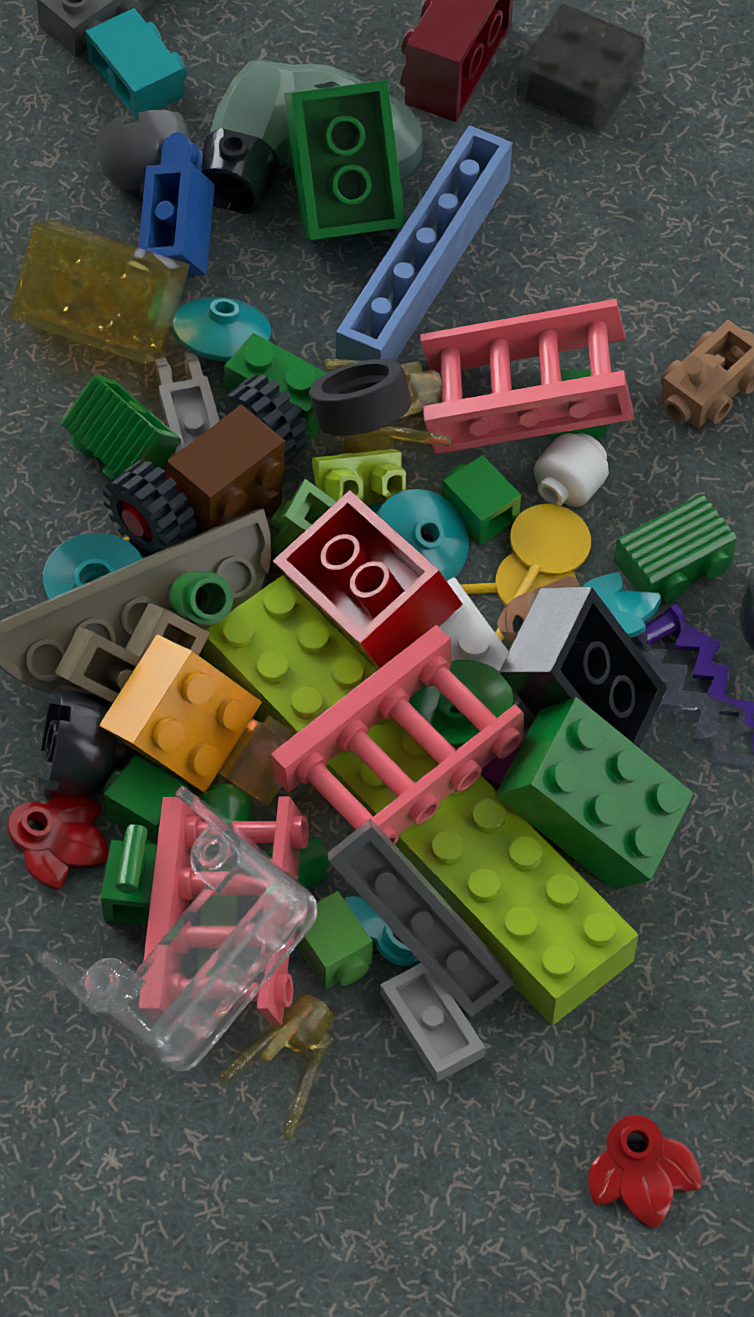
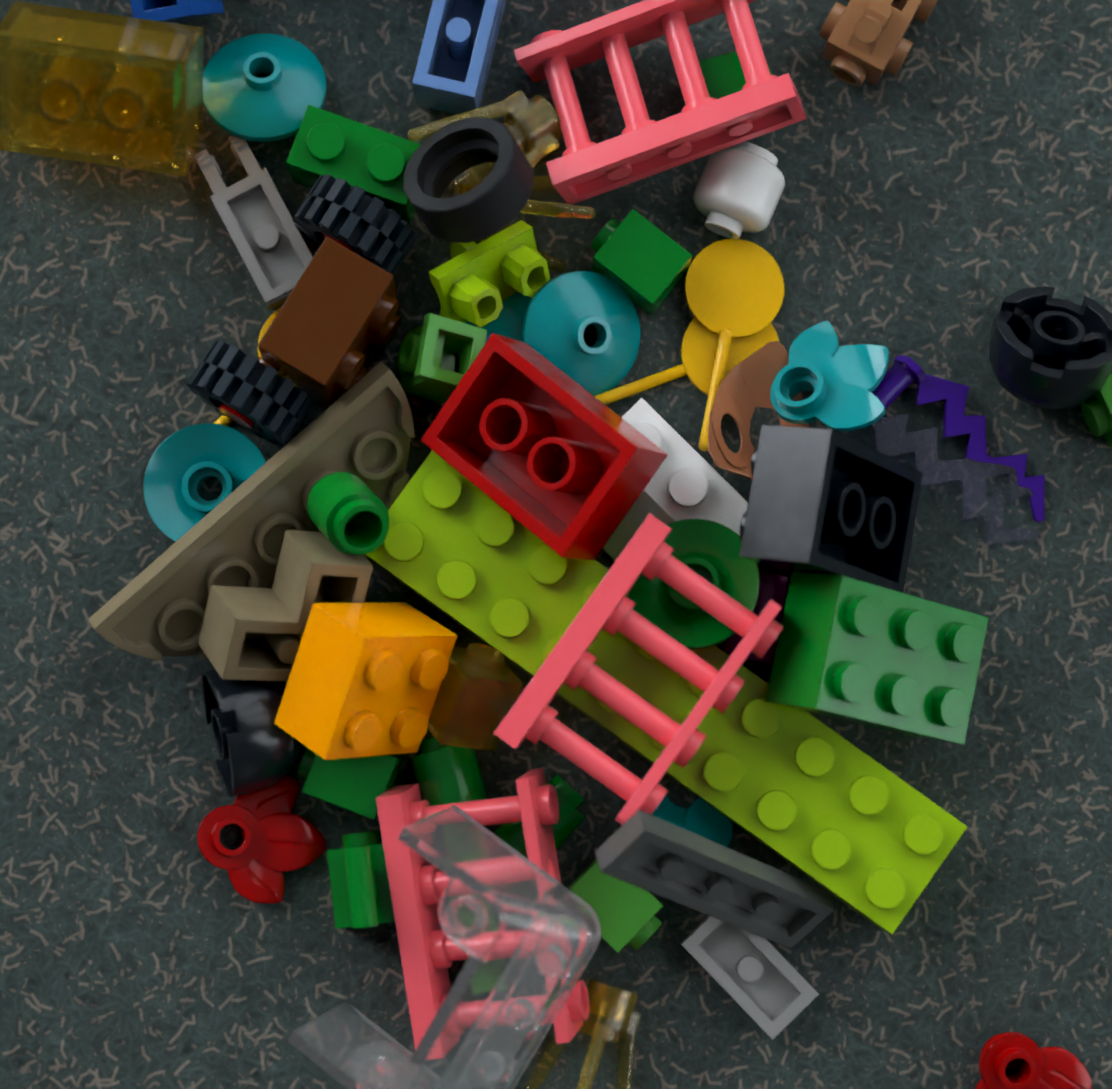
camera: 10 degrees left, 25 degrees up
green brick [60,375,181,480] -> none
green brick [614,494,737,601] -> none

